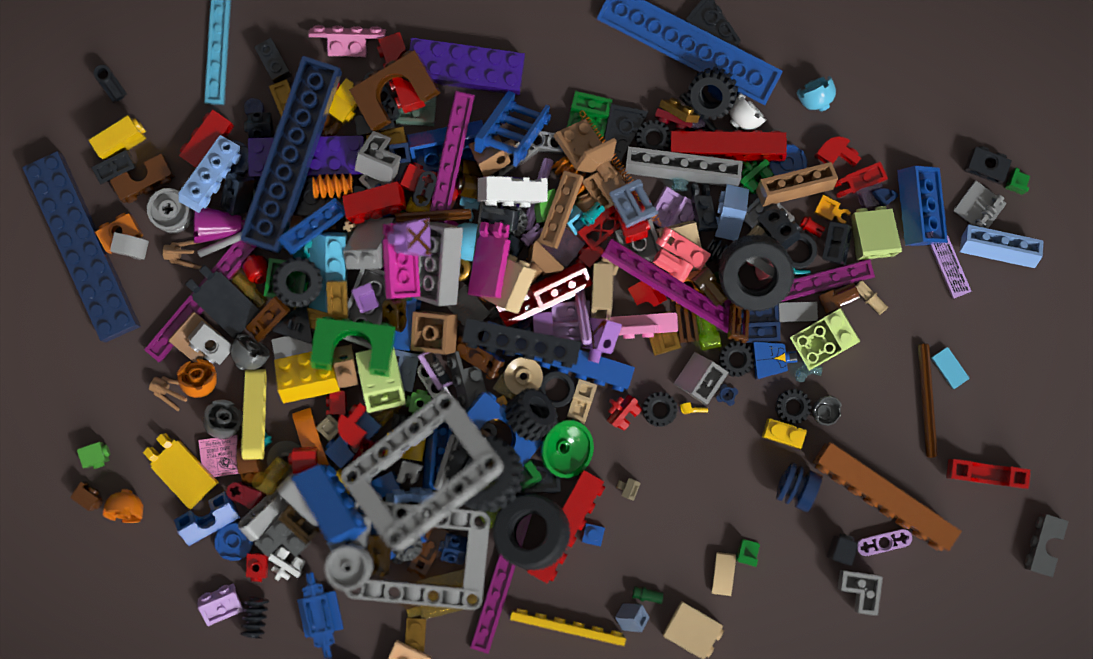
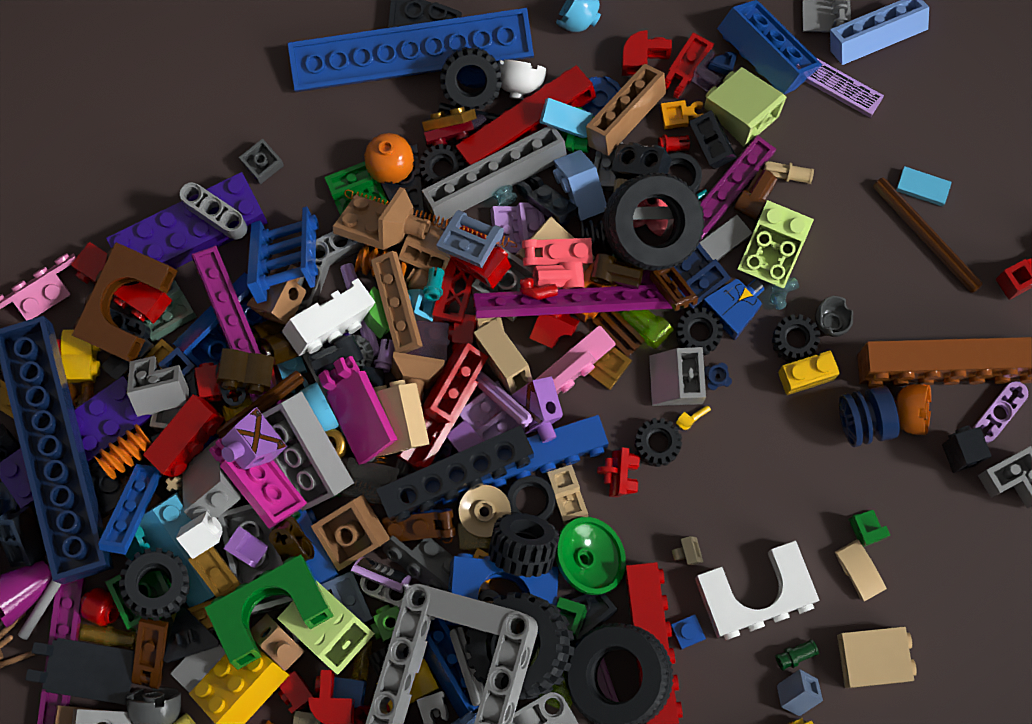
camera: 30 degrees left, 10 degrees down
none -> white brick [176,511,223,559]
none -> light grey beam [180,183,247,239]
none -> dark brown brick [216,348,275,395]
none -> dark grey piece [239,139,284,185]
none -> orange cylinder [364,133,414,183]
none -> red arm [519,278,558,300]
none -> medium azure tile [539,98,593,138]
none -> white arch [695,541,820,640]
none -> orange cylinder [894,384,931,435]

